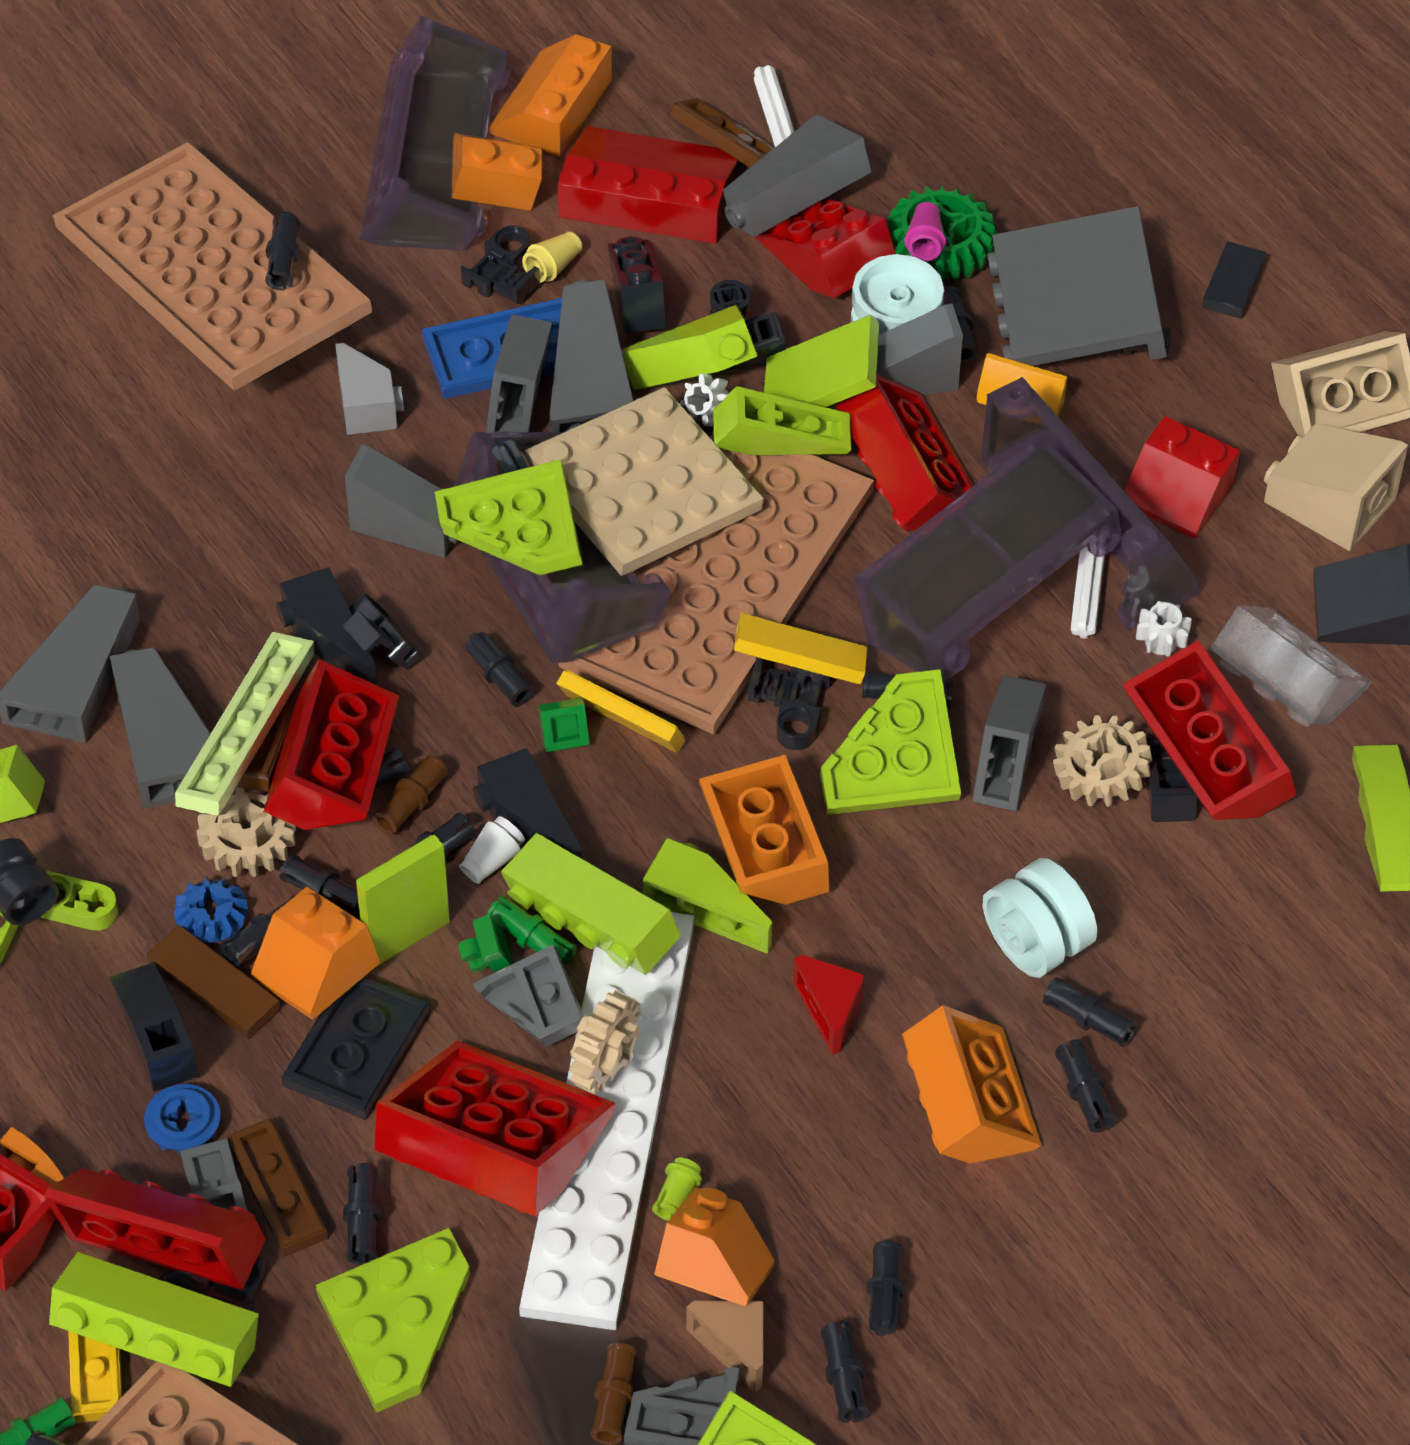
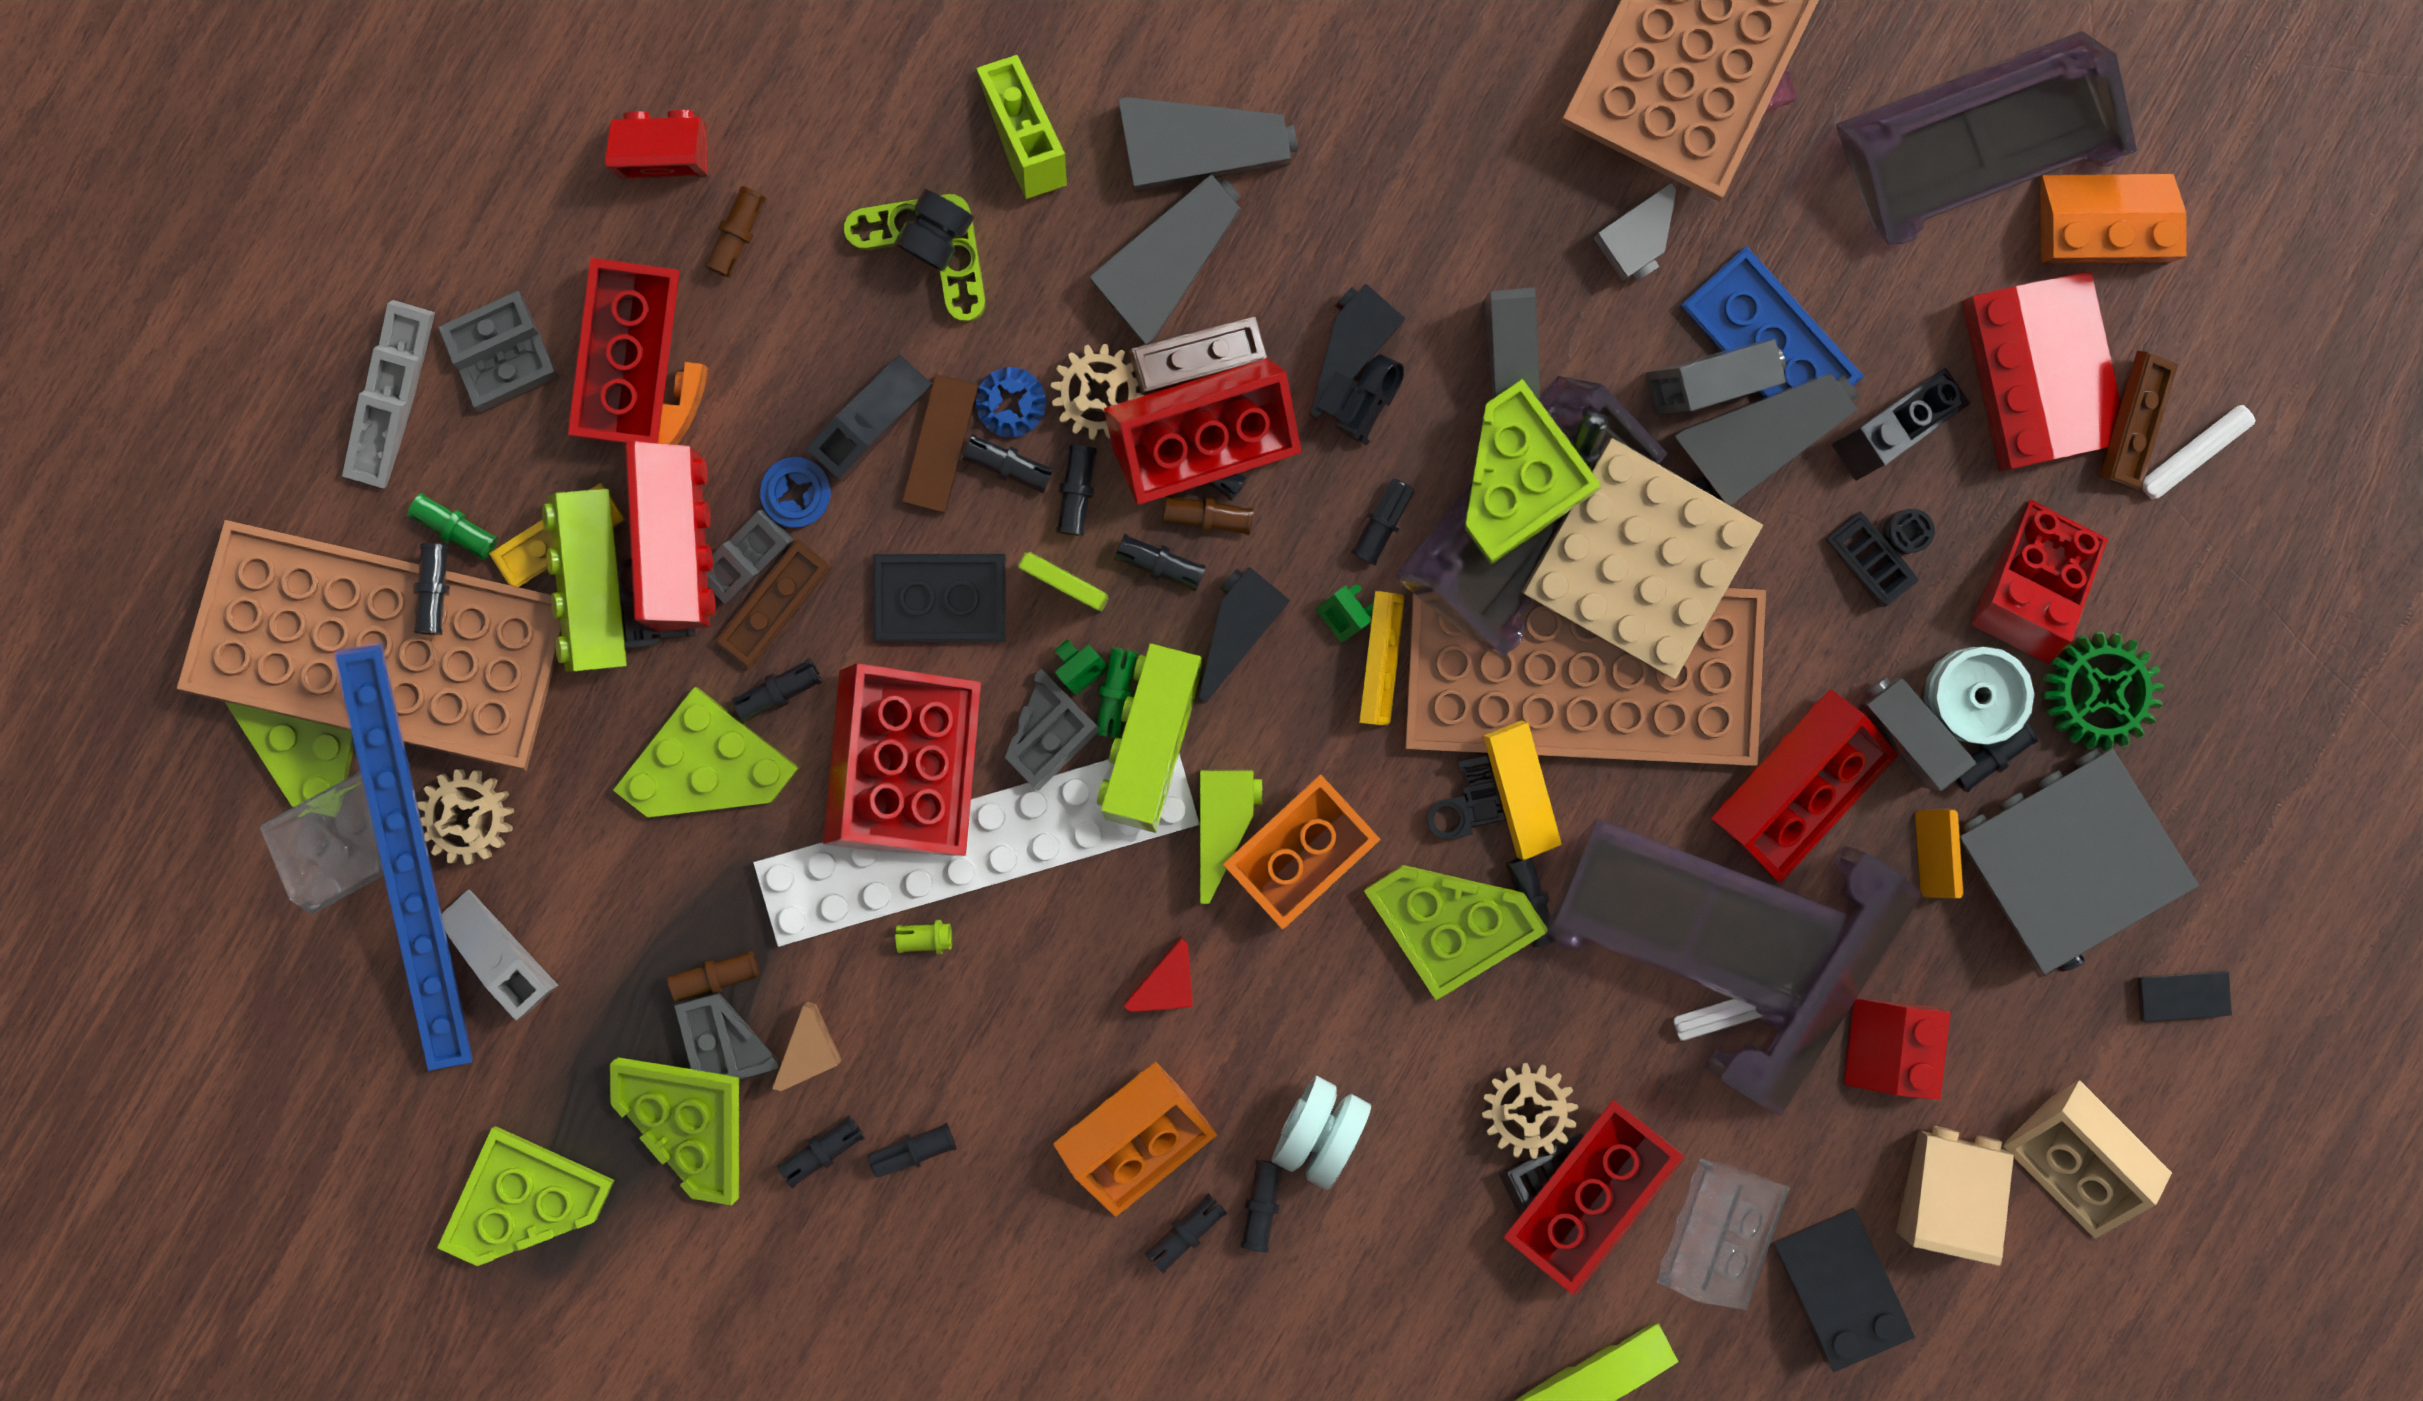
camera: 65 degrees right, 35 degrees up
yellowish green plate [175,632,314,816] -> none
orange slope [251,887,380,1020] -> none
black pin [265,212,299,290] -> none
orange slope [452,133,542,211] -> none
white cone [459,816,525,884] -> none
black piece [461,225,540,305] -> none
light yellow cone [522,232,582,282] -> none
tan gear [569,990,641,1094] -> none
lime slope [621,305,757,390] -> none
orange slope [654,1187,775,1307] -> none
white gear [680,374,729,427] -> none
lime slope [713,386,851,455] -> none
dark grey slope [723,115,871,237] -> none
lime tile [764,314,879,407] -> none
dark pink cone [905,202,946,261] -> none
dark grey slope [972,675,1047,811] -> none
white gear [1136,601,1191,657] -> none

